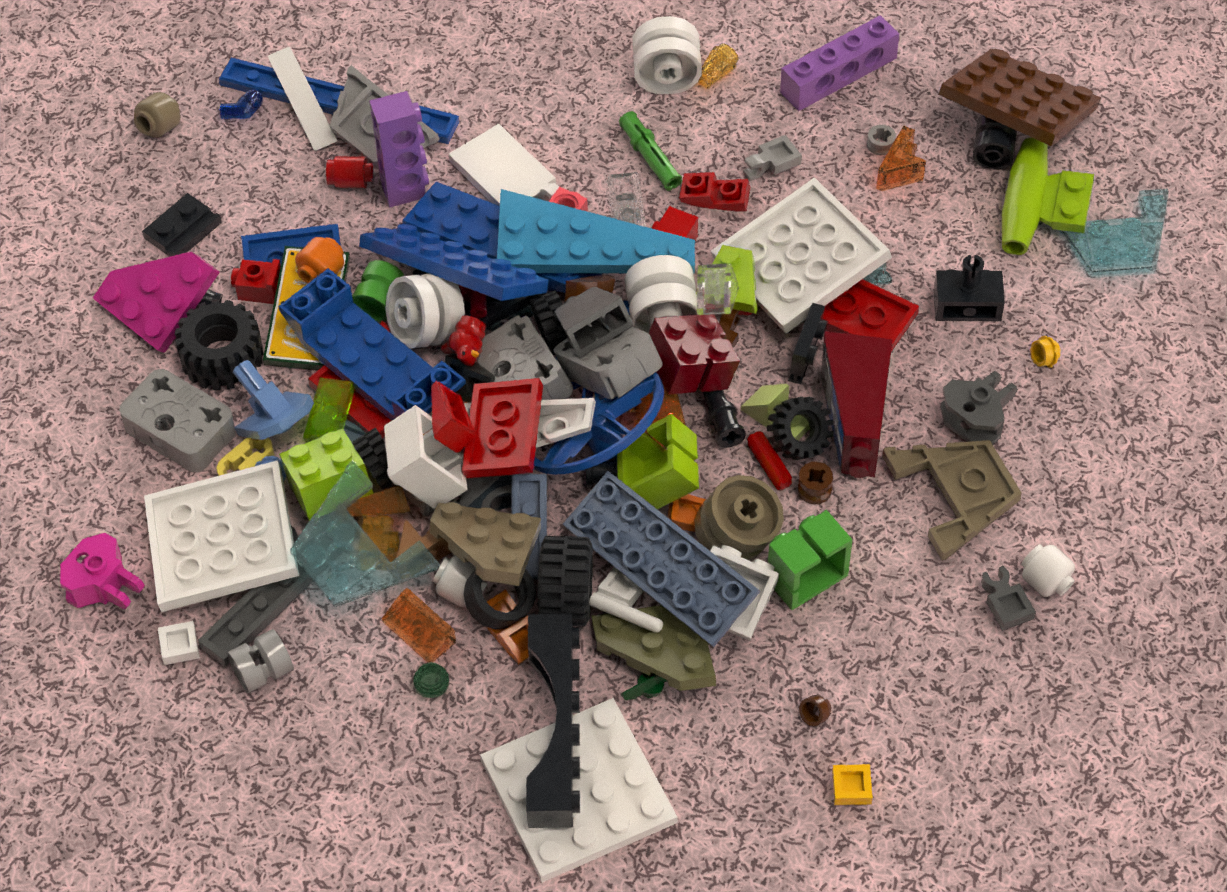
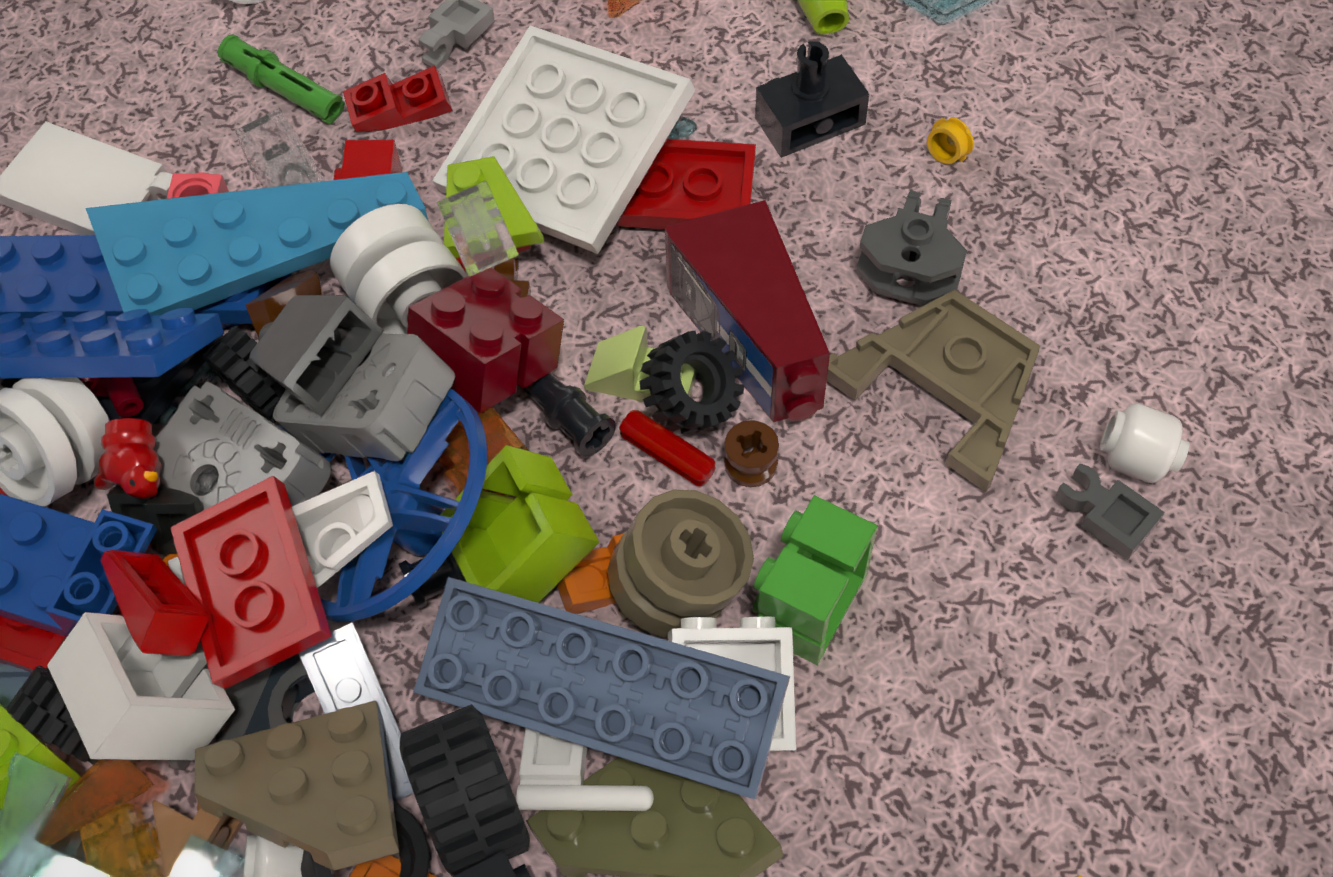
camera: 25 degrees left, 5 degrees up
black plate [788,302,828,384] -> none
reddish brown hinge [799,695,831,726] -> none

